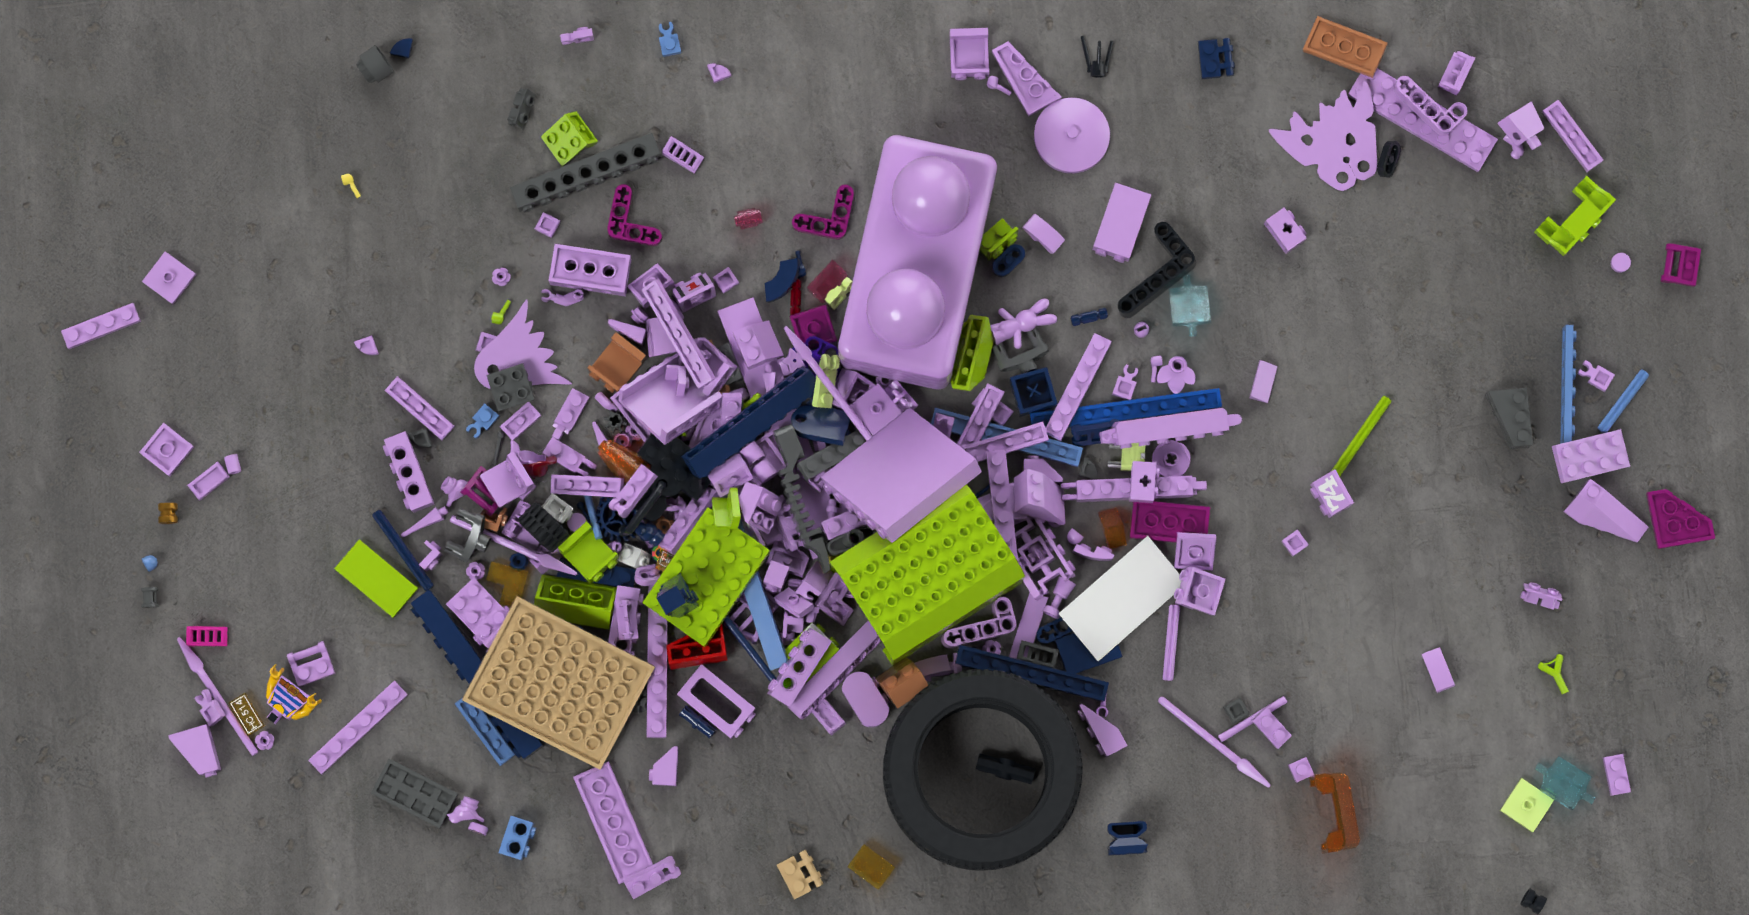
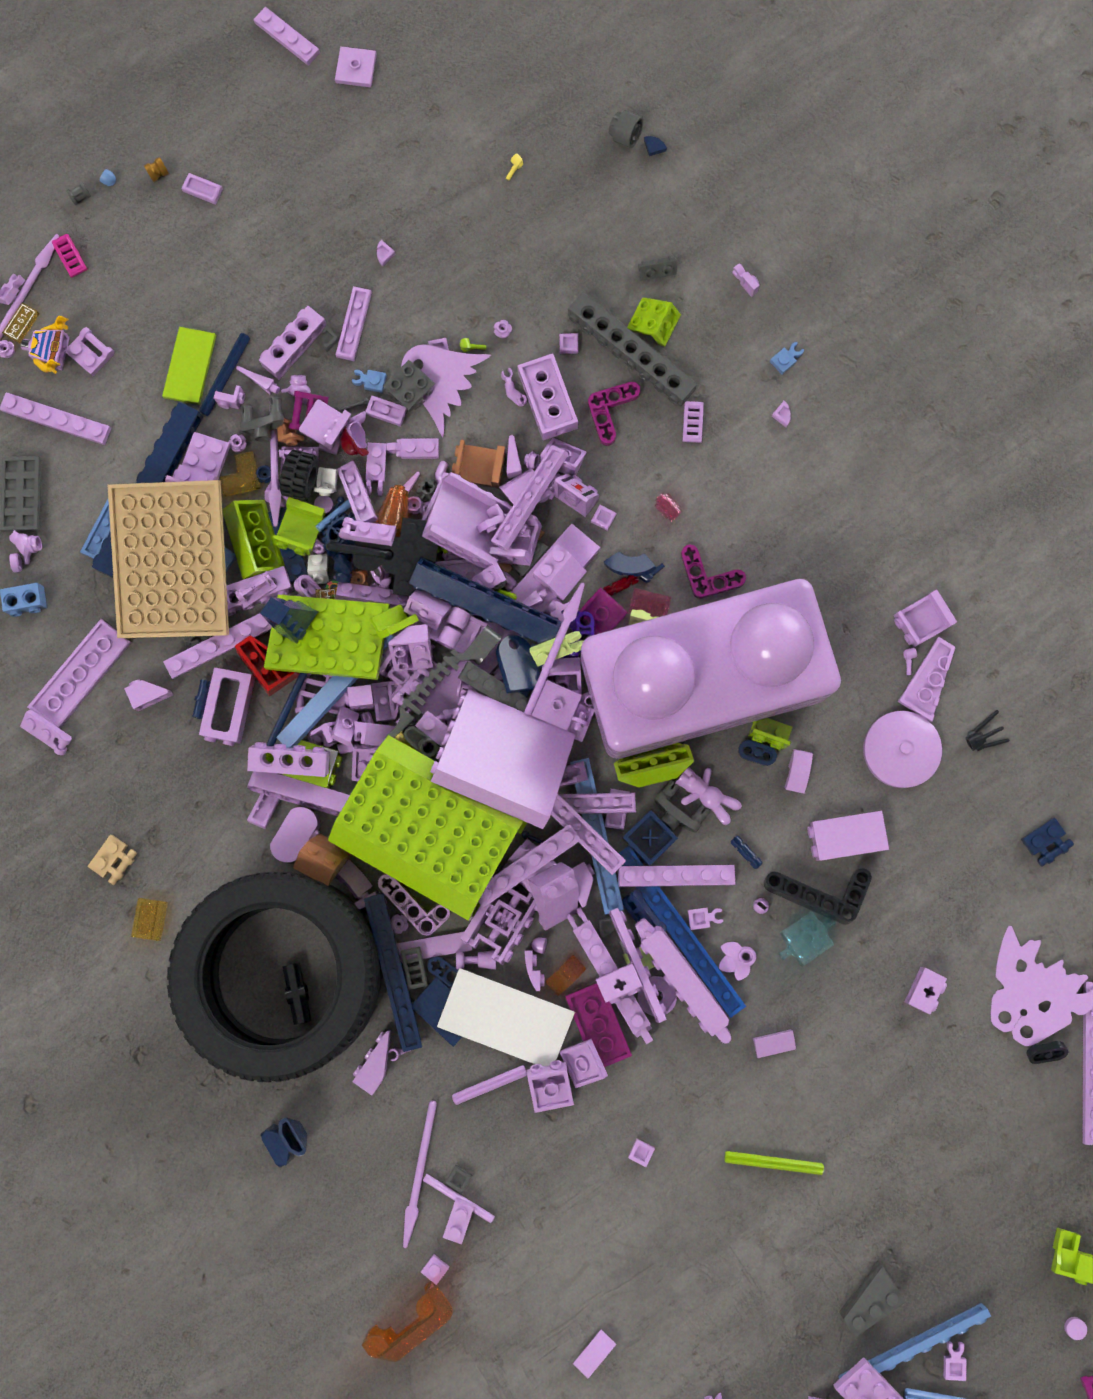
camera: 70 degrees right, 0 degrees up
lavender tile [139,423,194,477] -> none
lavender hinge [224,454,242,475] -> none
lavender hand [1150,356,1162,383] -> none
lavender slope [1310,469,1354,518] -> none
none -> lavender plate [609,908,667,1023]

